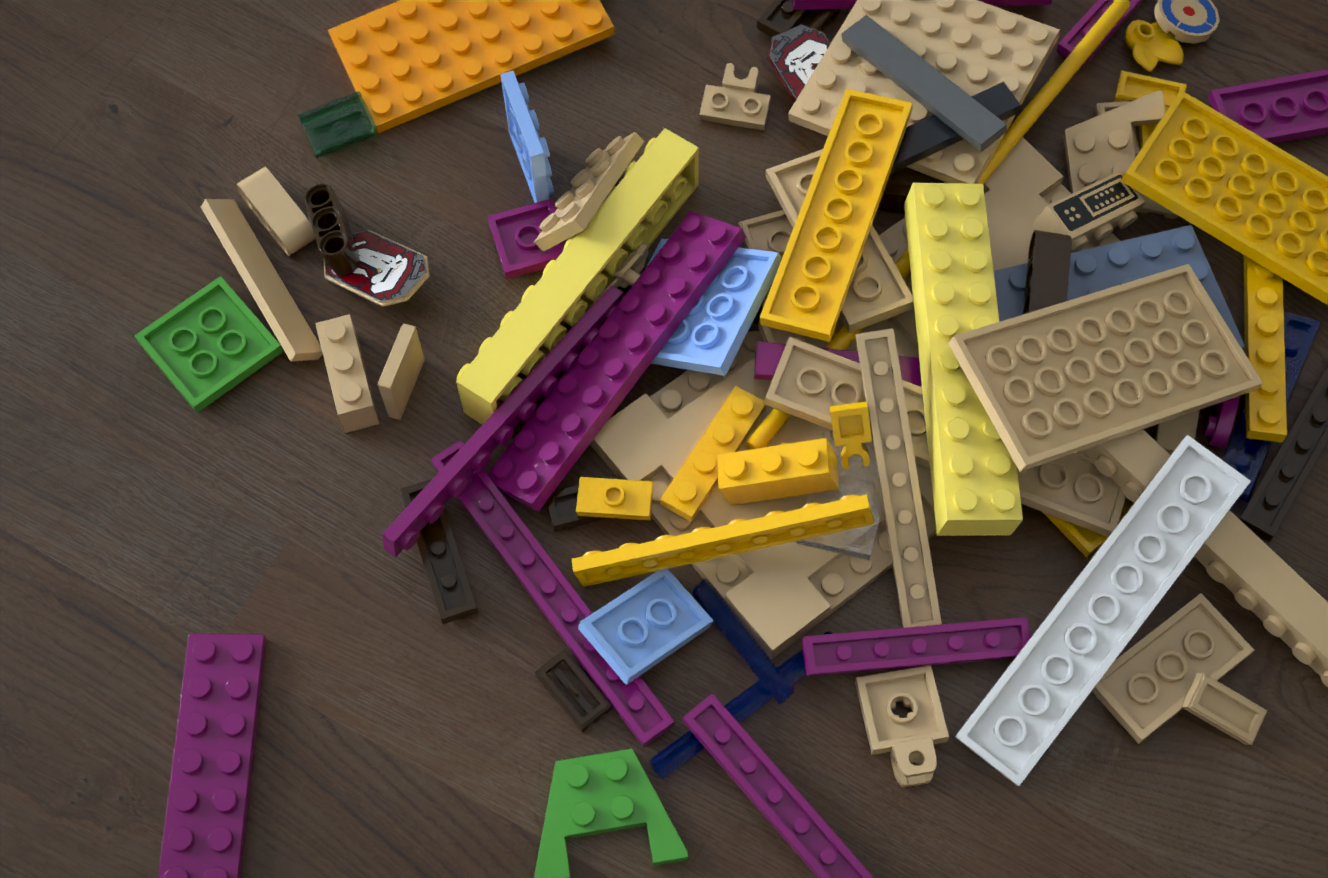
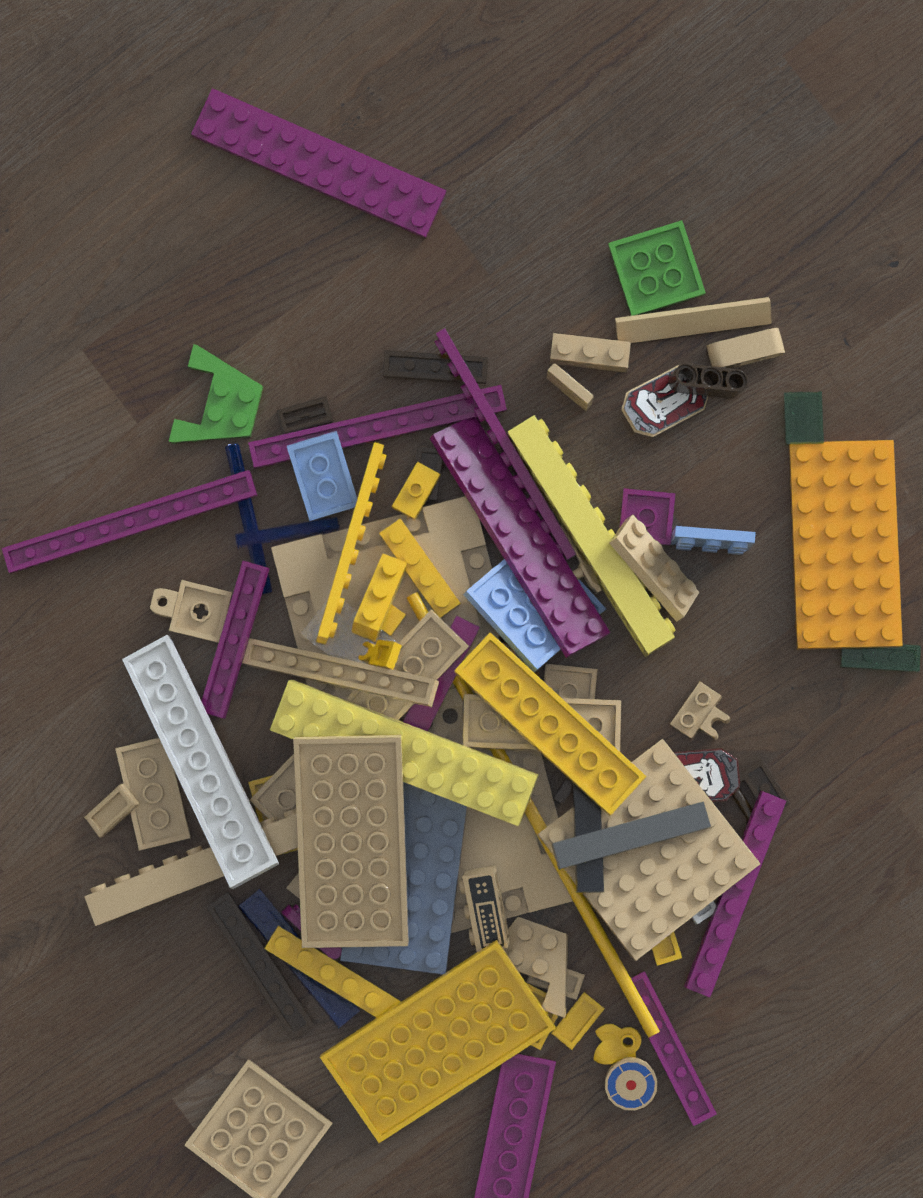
camera: 115 degrees right, 20 degrees up
dark brown beam [1023,230,1072,314] -> none

